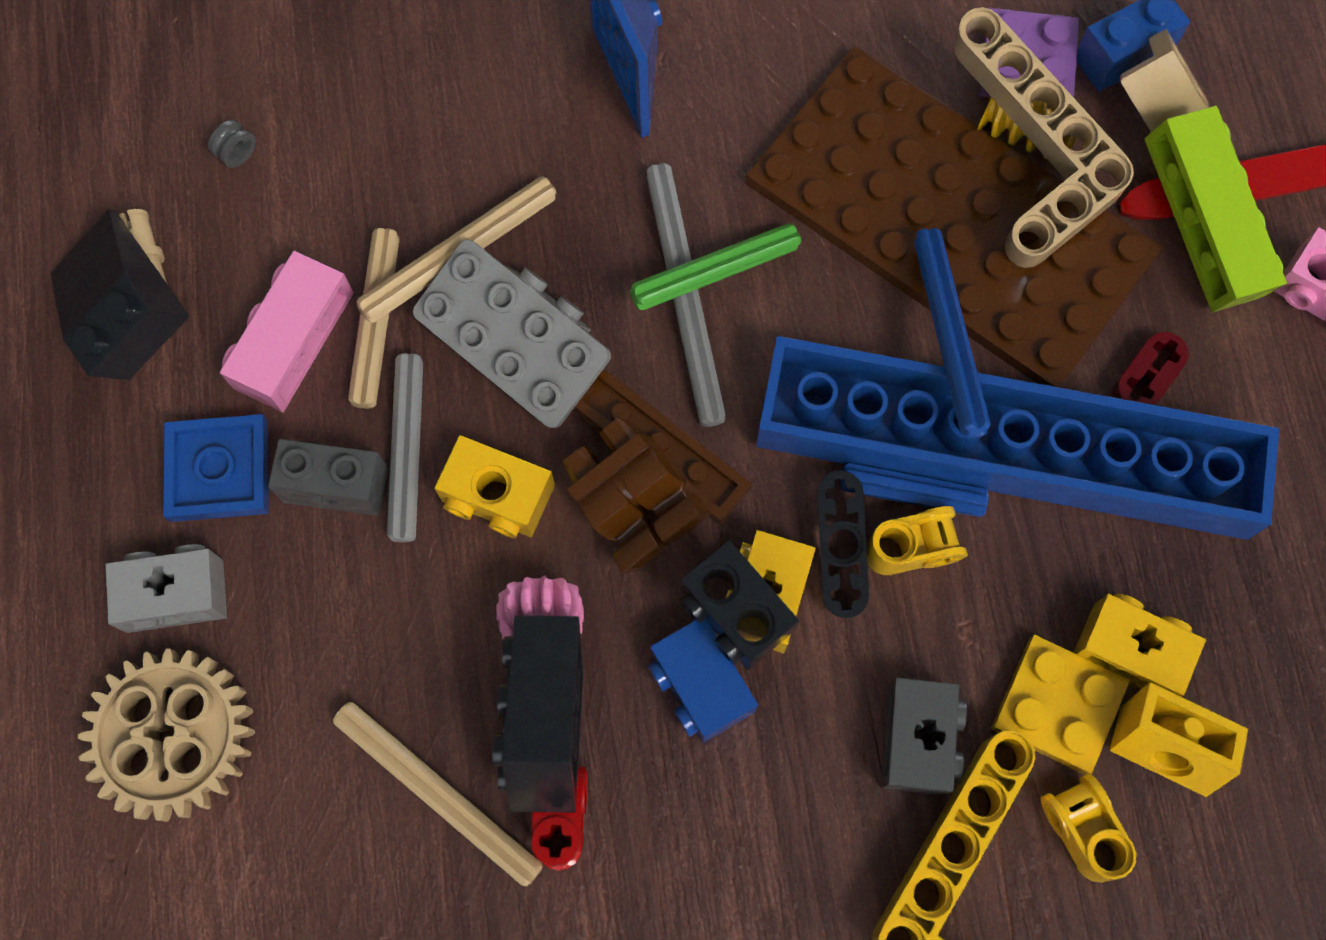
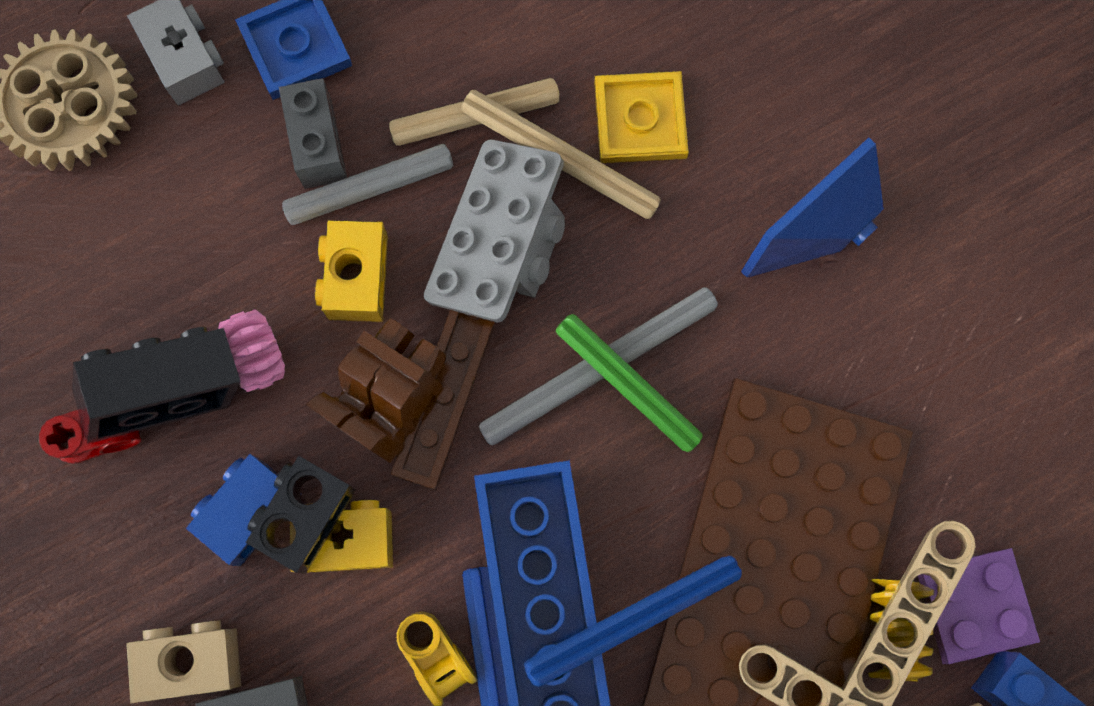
camera: 65 degrees right, 5 degrees up
bright pink brick [219,250,354,413] -> none
tan axle [333,702,543,886] -> none
black beam [817,470,869,618] -> none
none -> tan brick [126,620,241,703]
none -> yellow tile [594,71,689,163]

